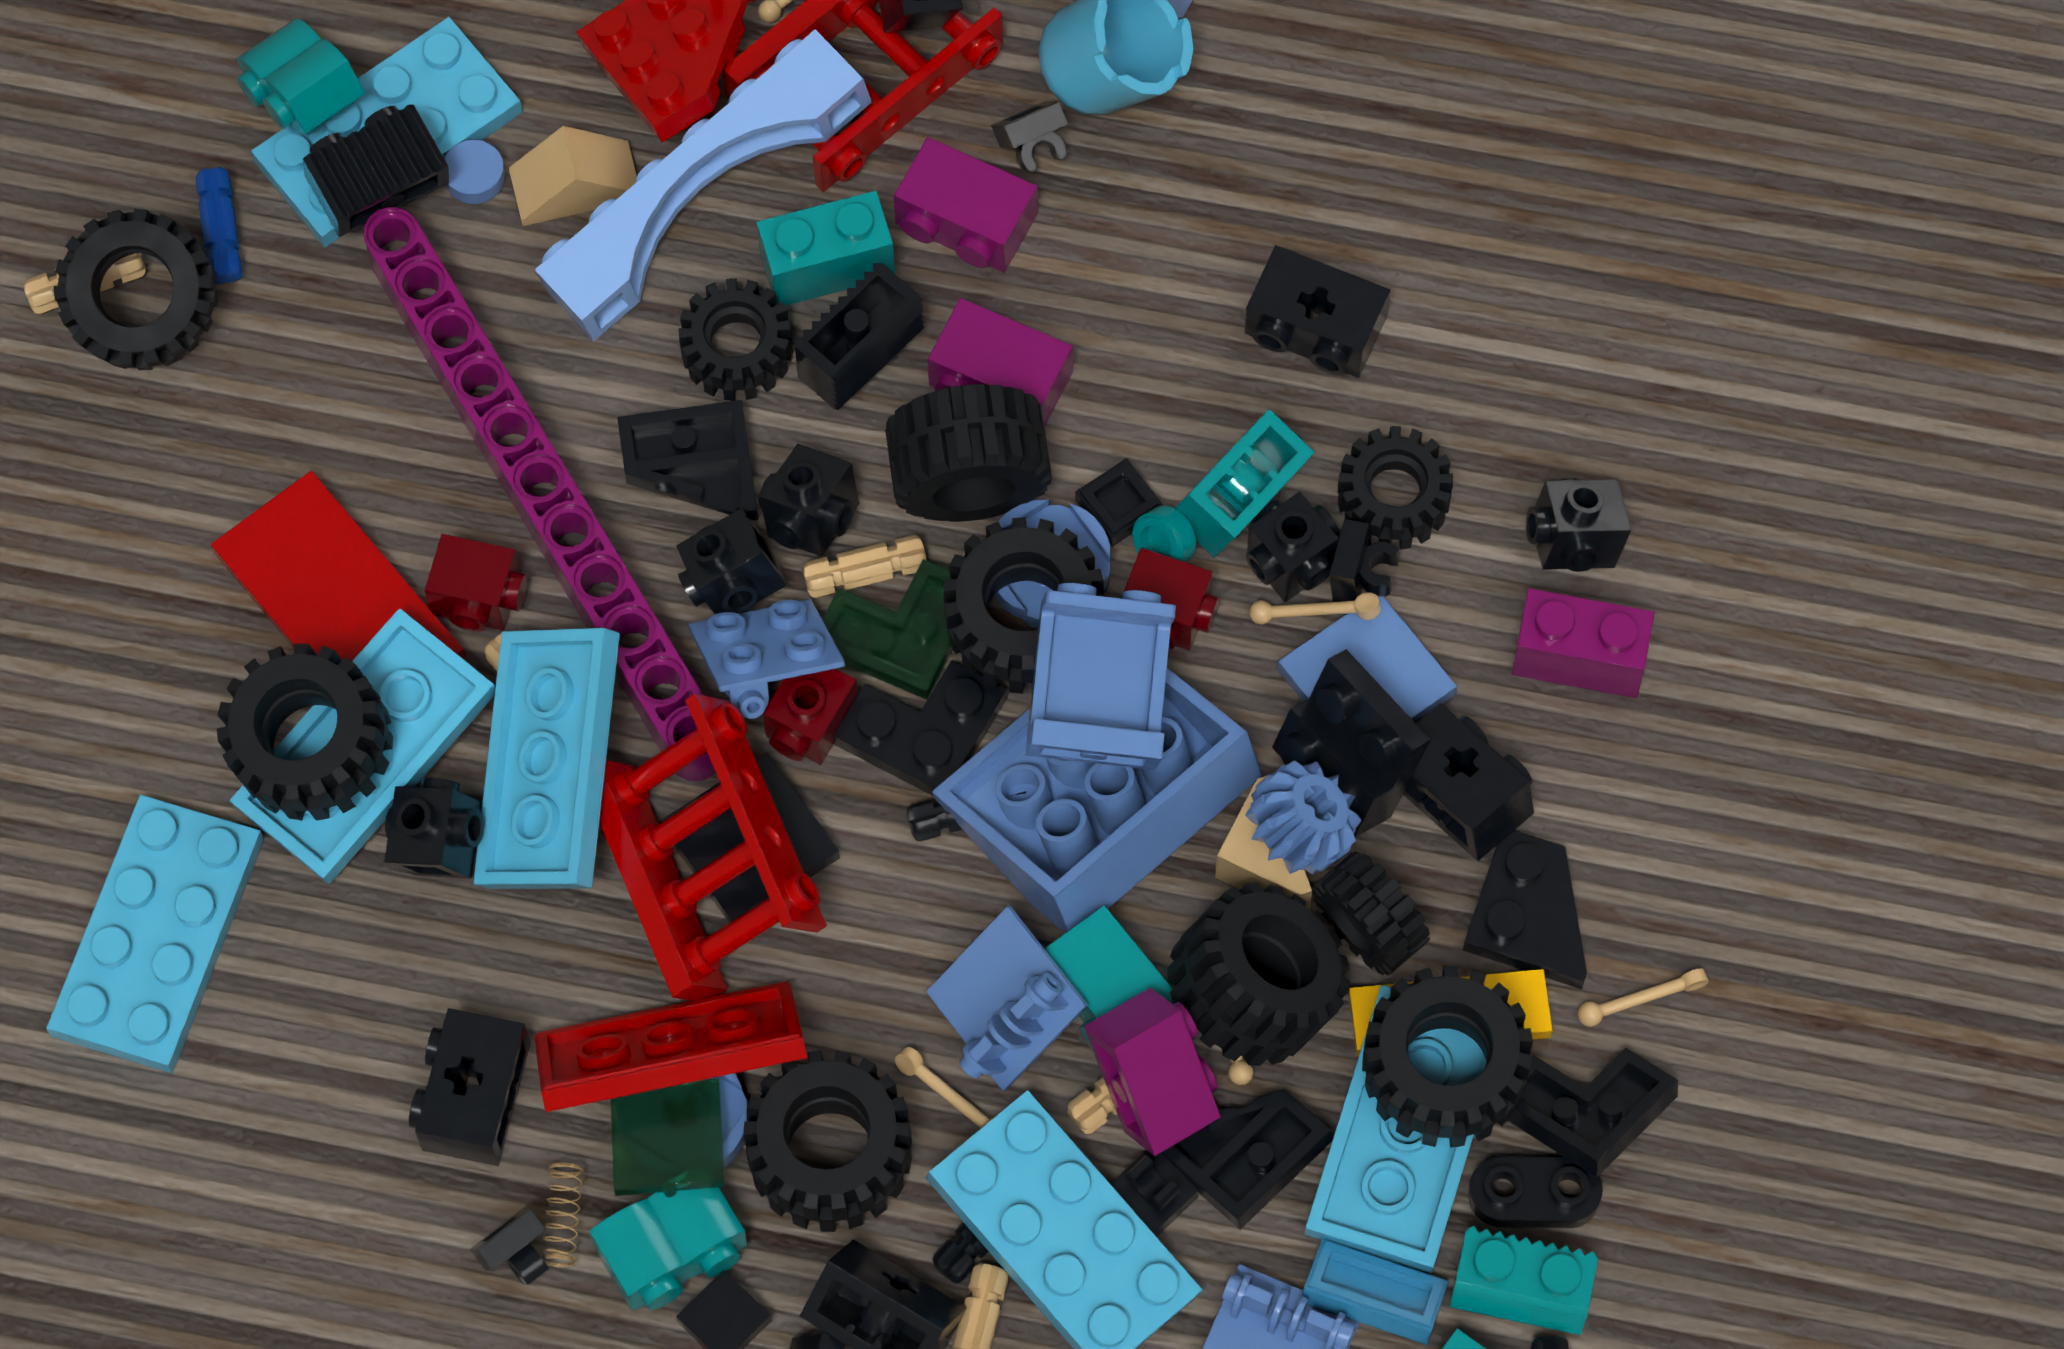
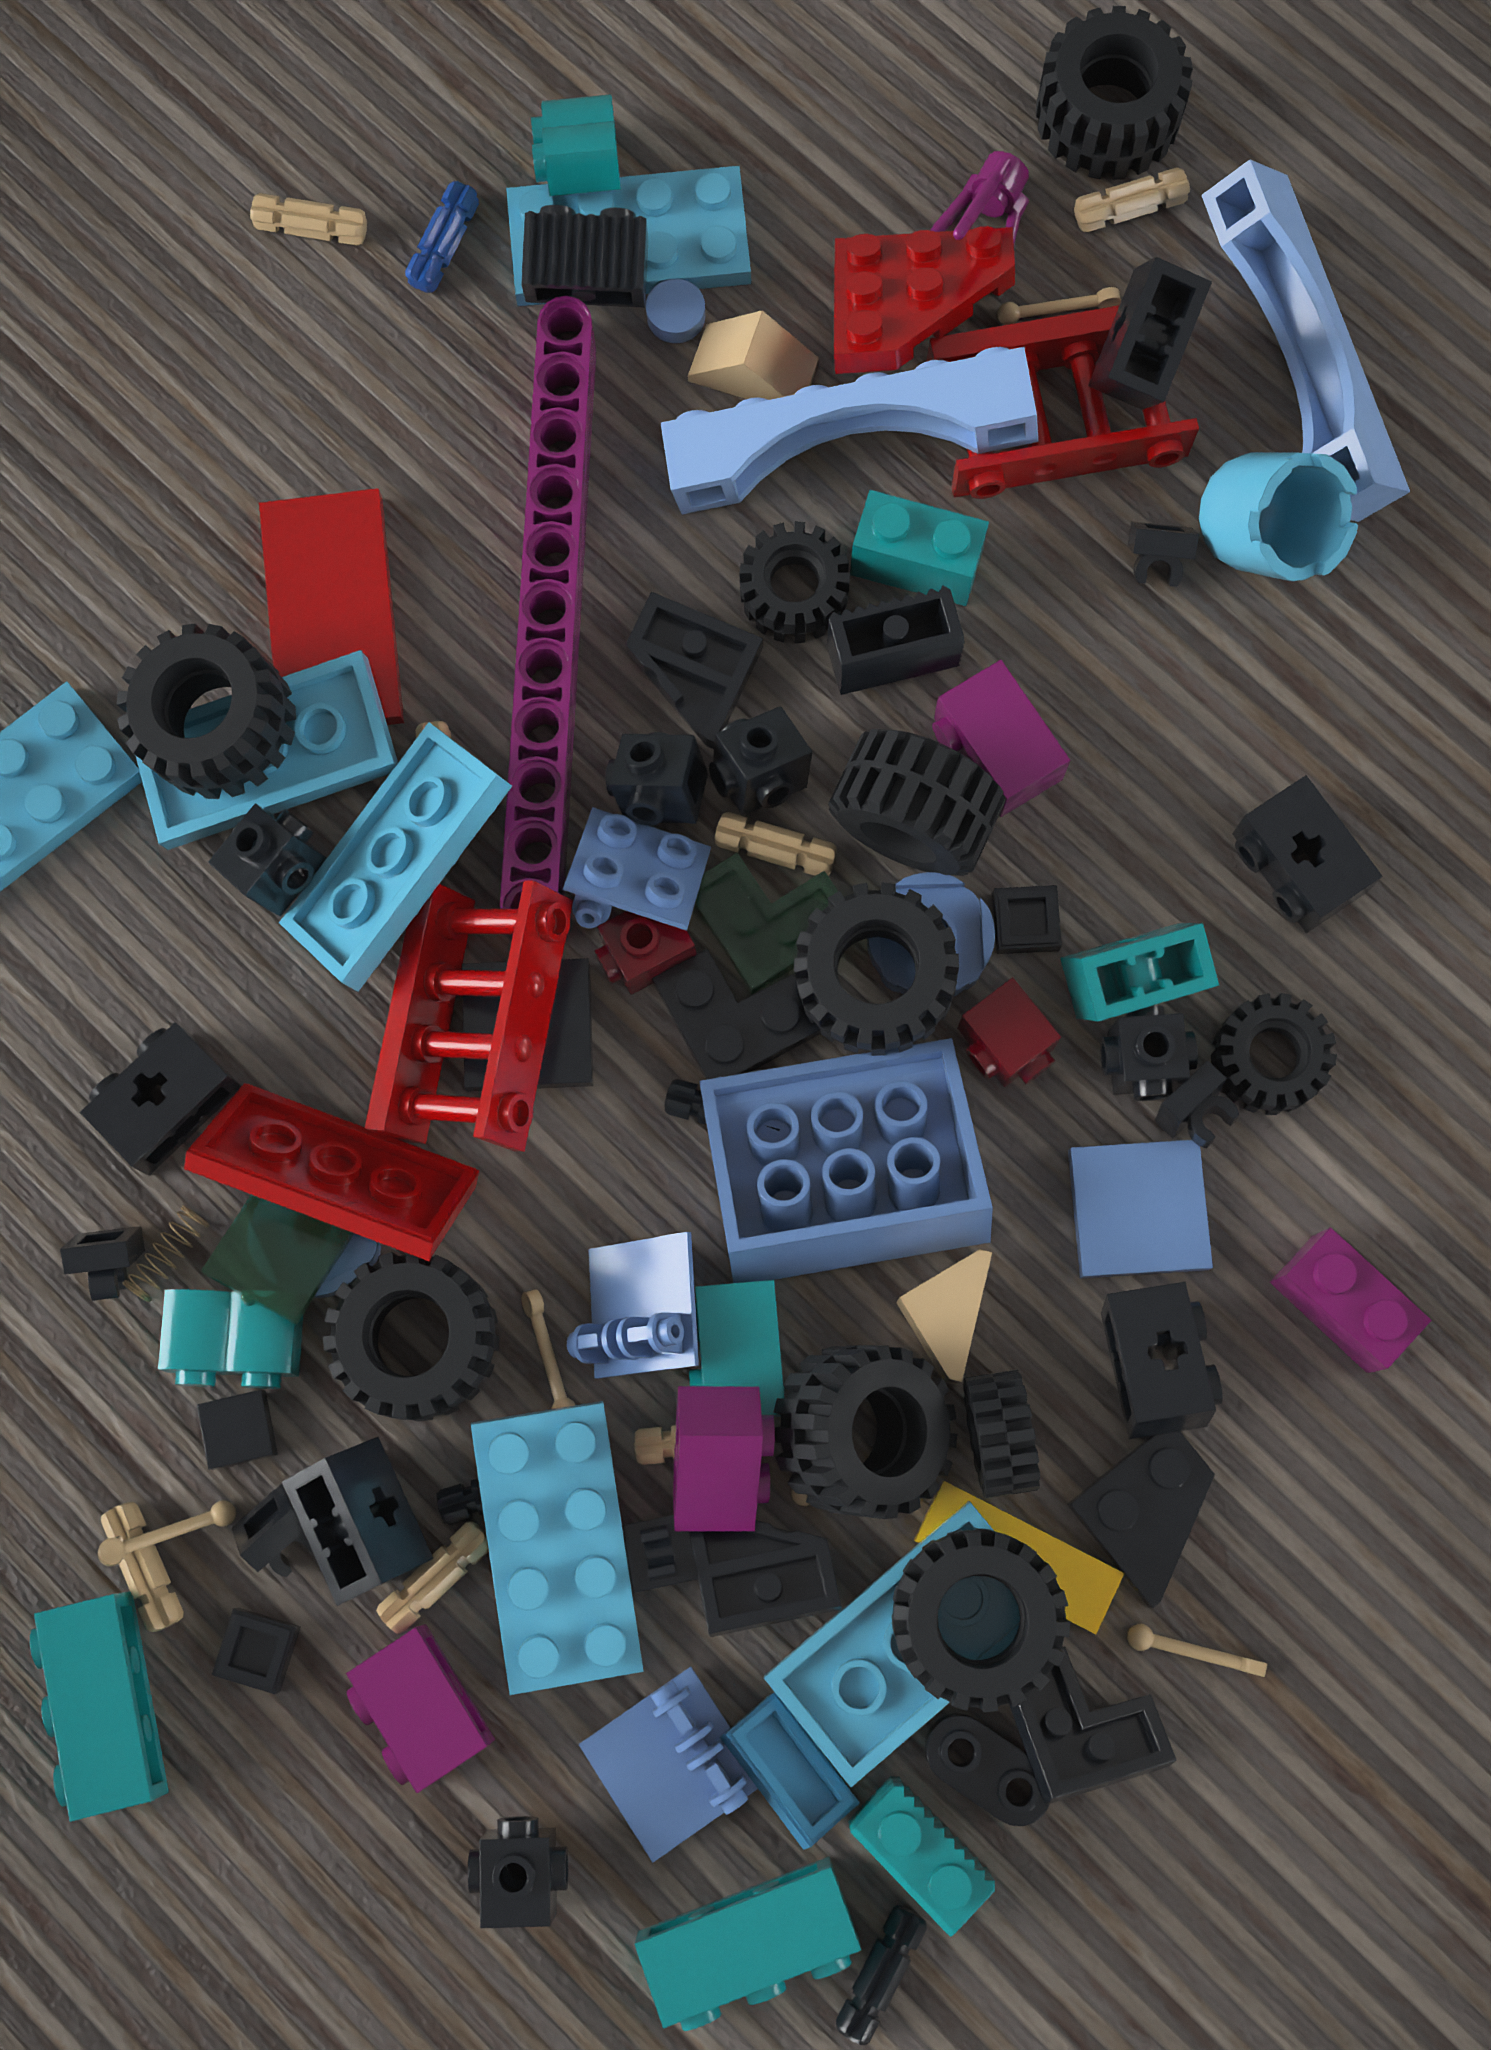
camera: 35 degrees right, 10 degrees up
black tyre [54,209,218,371] -> none
dark red brick [424,534,527,632] -> none
magenta brick [893,137,1038,273] -> none
medium blue panel [1025,583,1176,770] -> none
teal tile [1132,505,1196,562] -> none
medium blue gear [1245,760,1361,875] -> none
tan hinge [1249,592,1381,625] -> none
black plate [1272,649,1431,837] -> none
black brick [1526,478,1631,572] -> none

